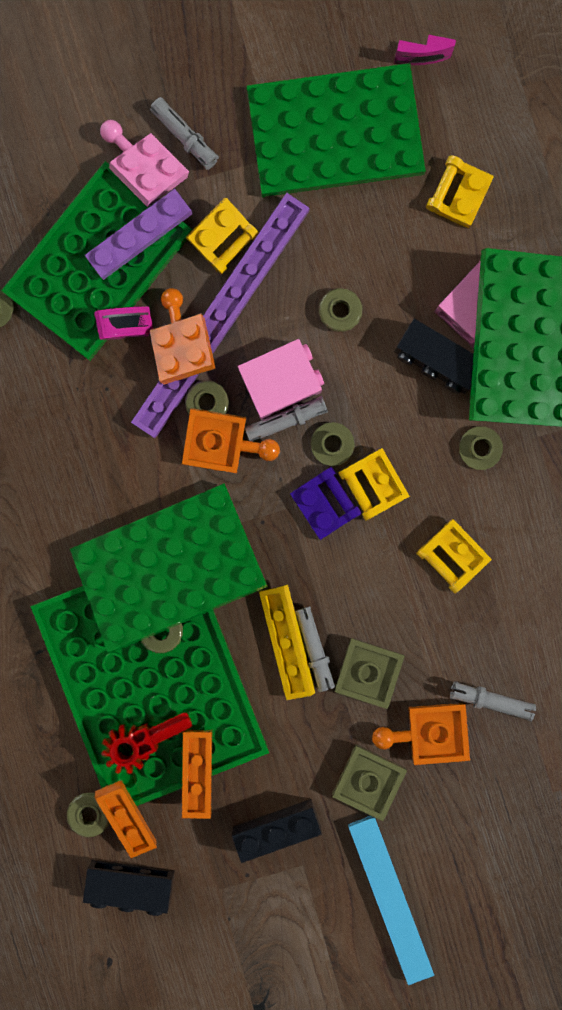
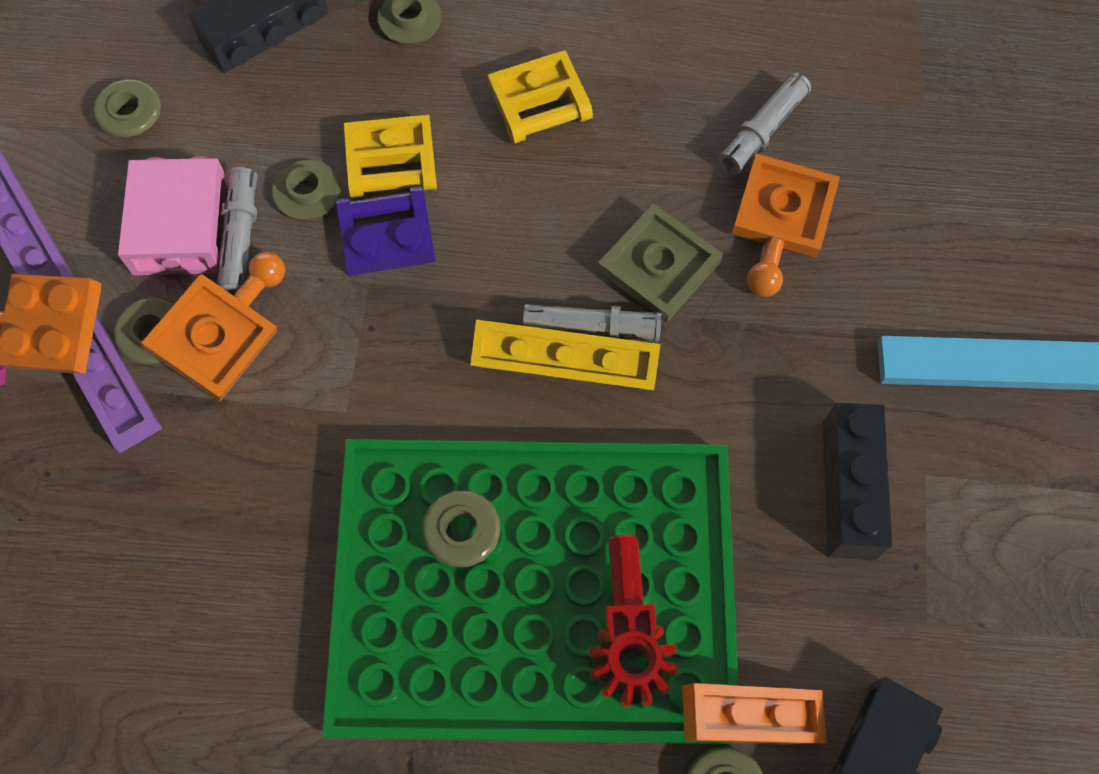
camera: 65 degrees left, 20 degrees down
green plate [70,483,268,654] -> none
orange plate [182,730,212,819] -> none
olive plate [332,744,407,821] -> none

